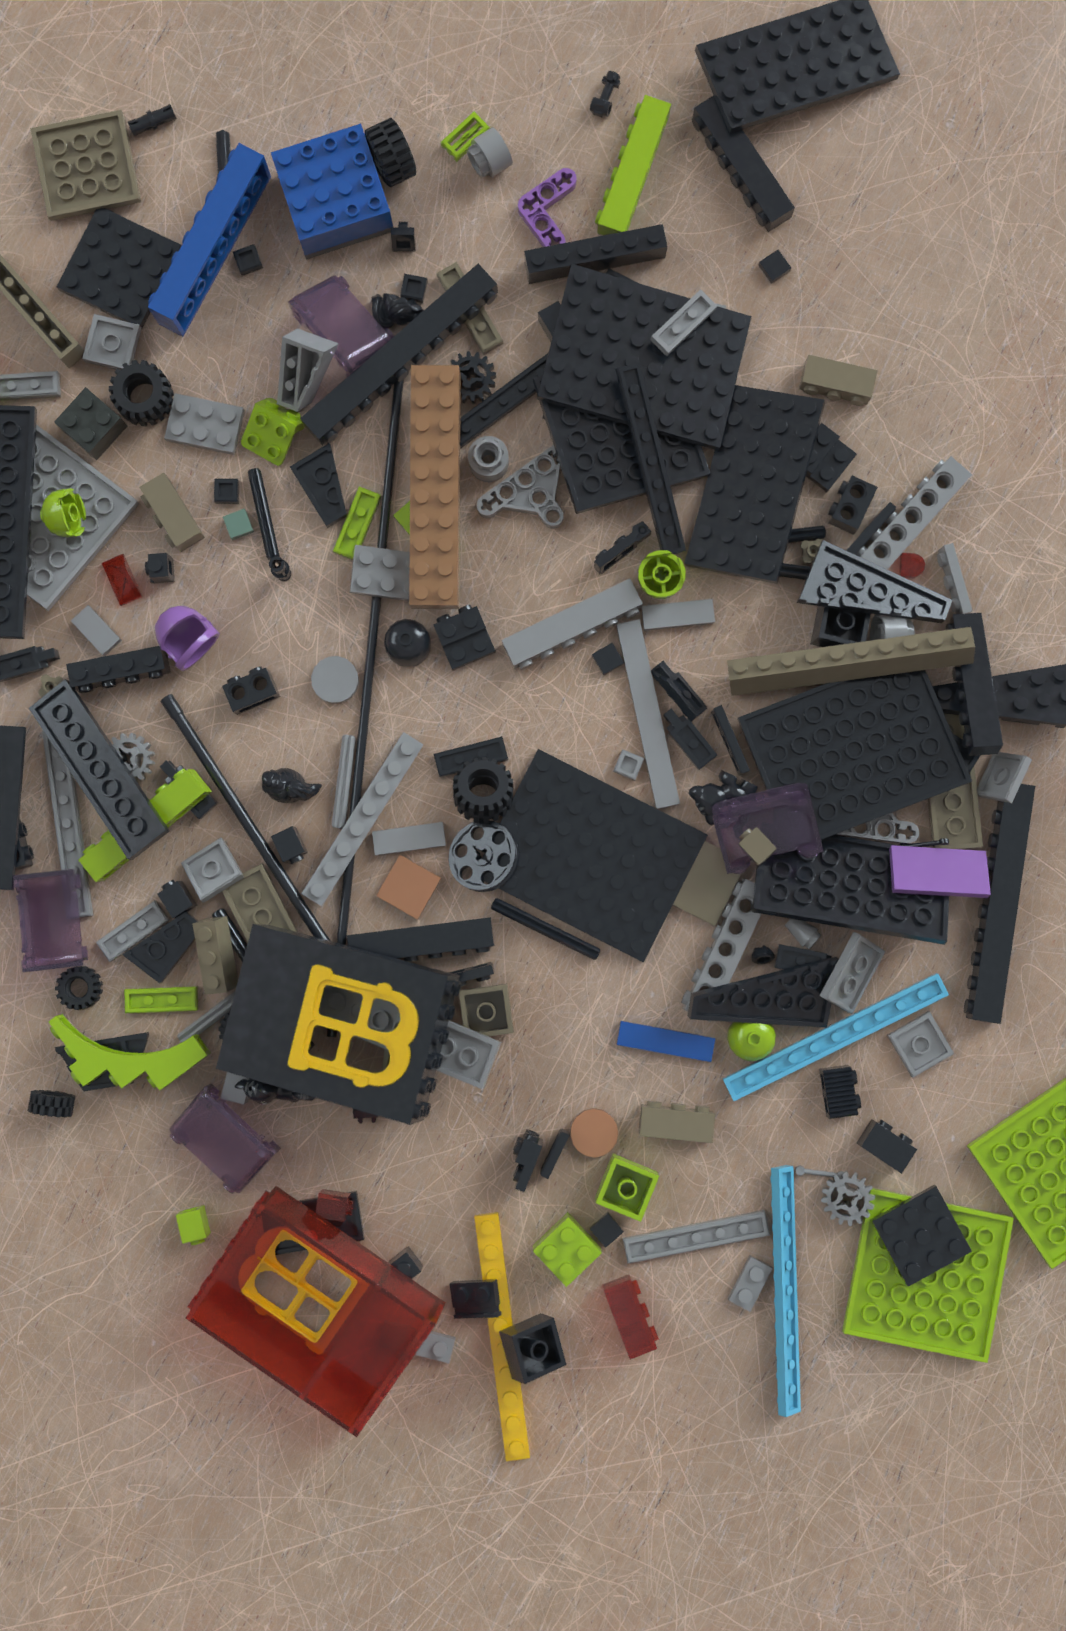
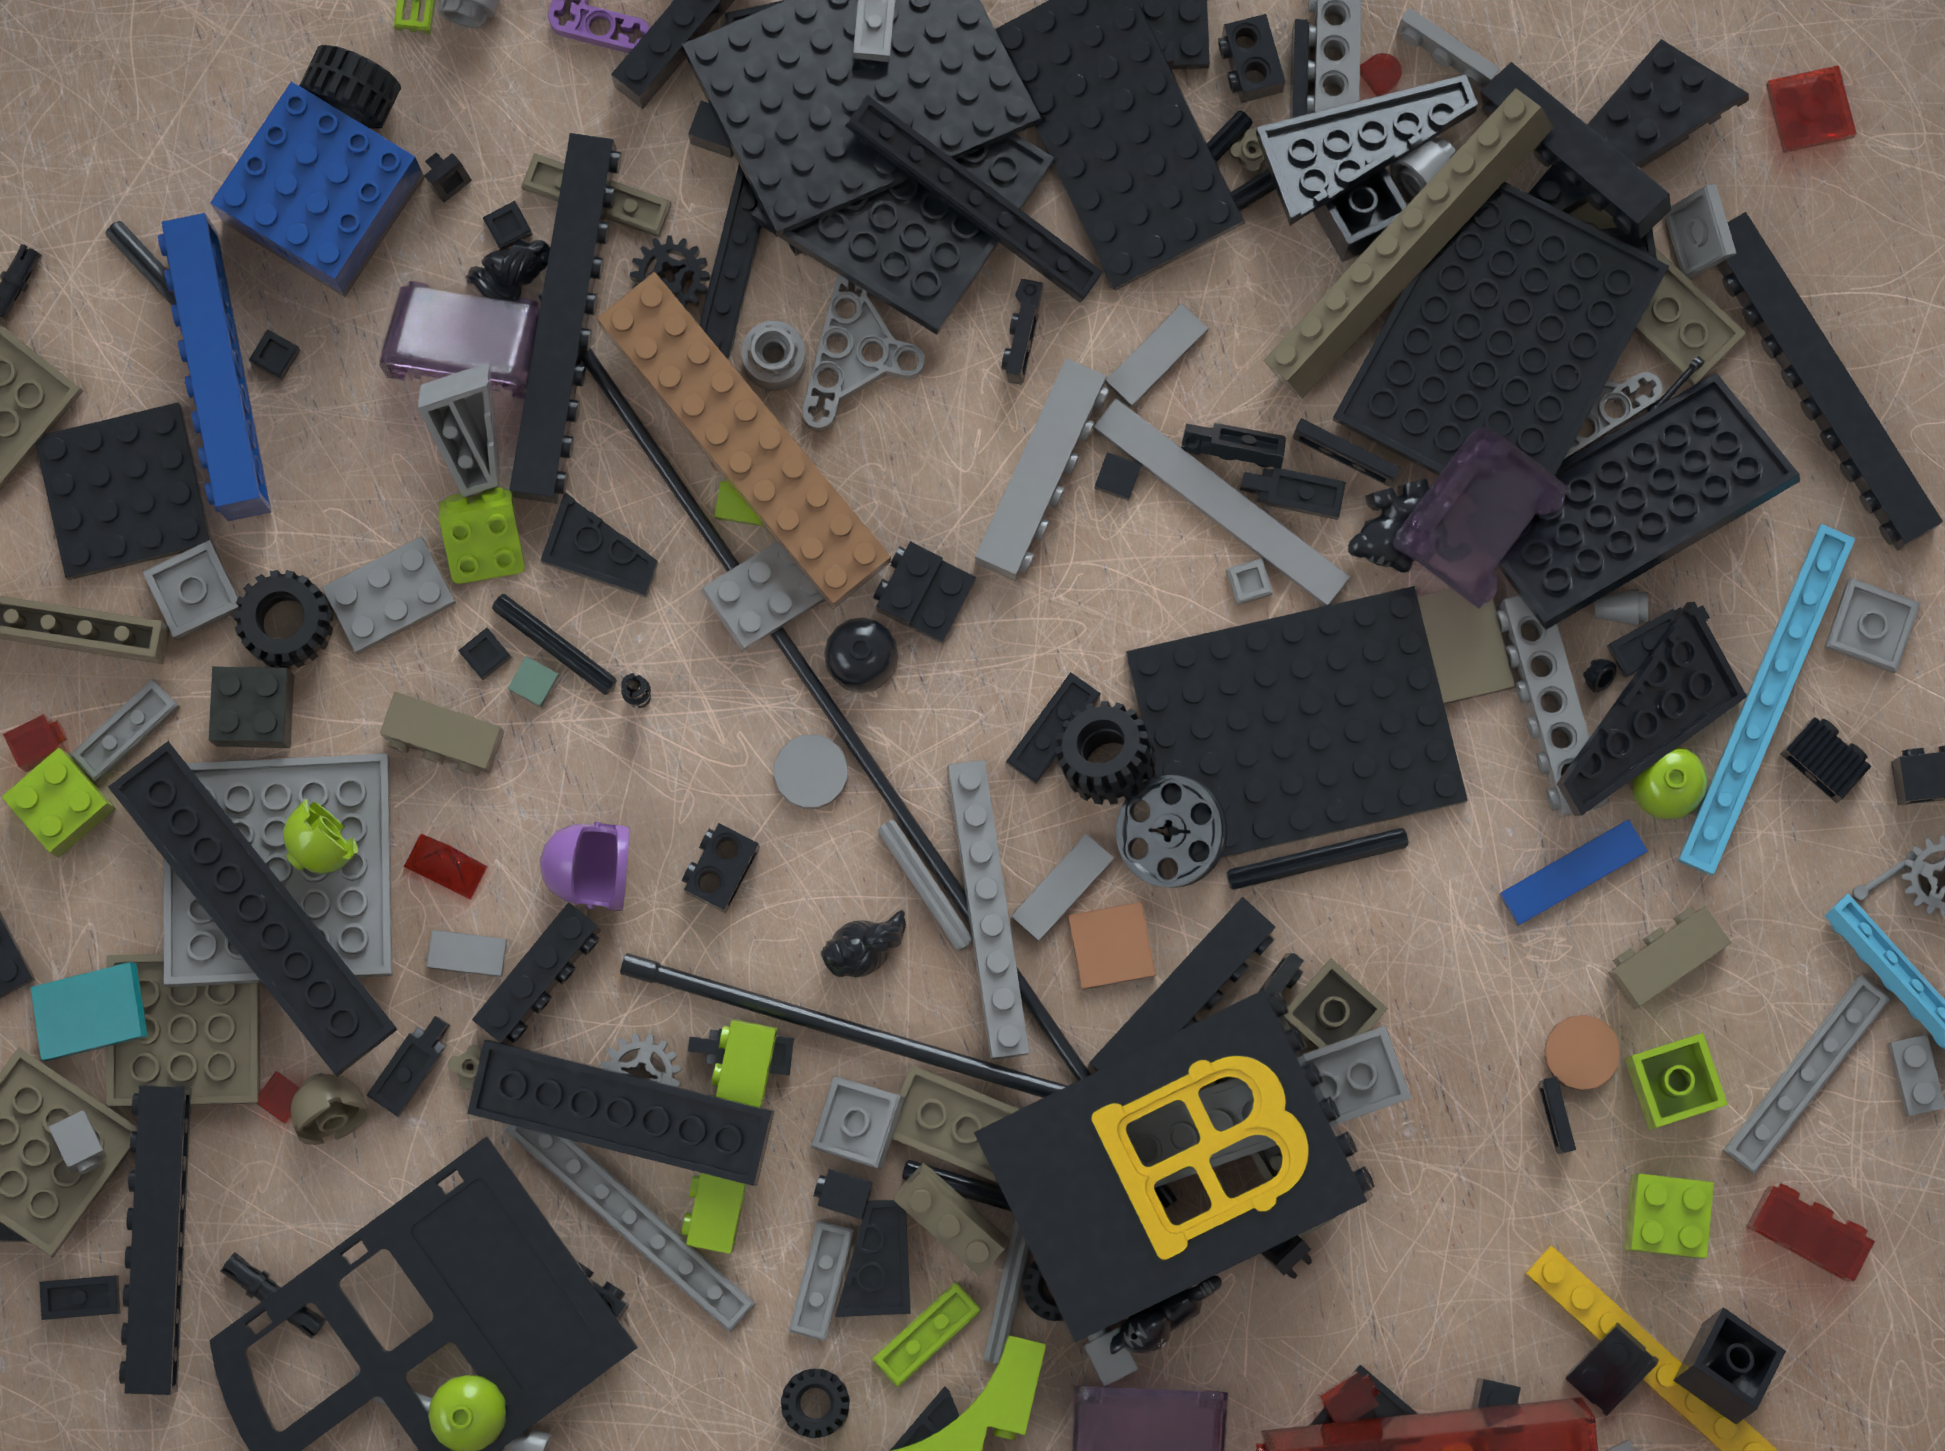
camera: 45 degrees left, 5 degrees down
clear purple windscreen [13,869,88,973] -> none
black brick [145,553,175,584] -> none
black brick [271,826,308,865] -> none
lime tile [333,486,381,560] -> none
black plate [513,1129,543,1192] -> none
black tile [590,1212,624,1248] -> none
lime cylinder [638,550,686,599] -> none
dark tan brick [739,827,777,867] -> none
light grey tile [820,932,885,1014] -> none
medium lavender tile [889,845,991,898] -> none

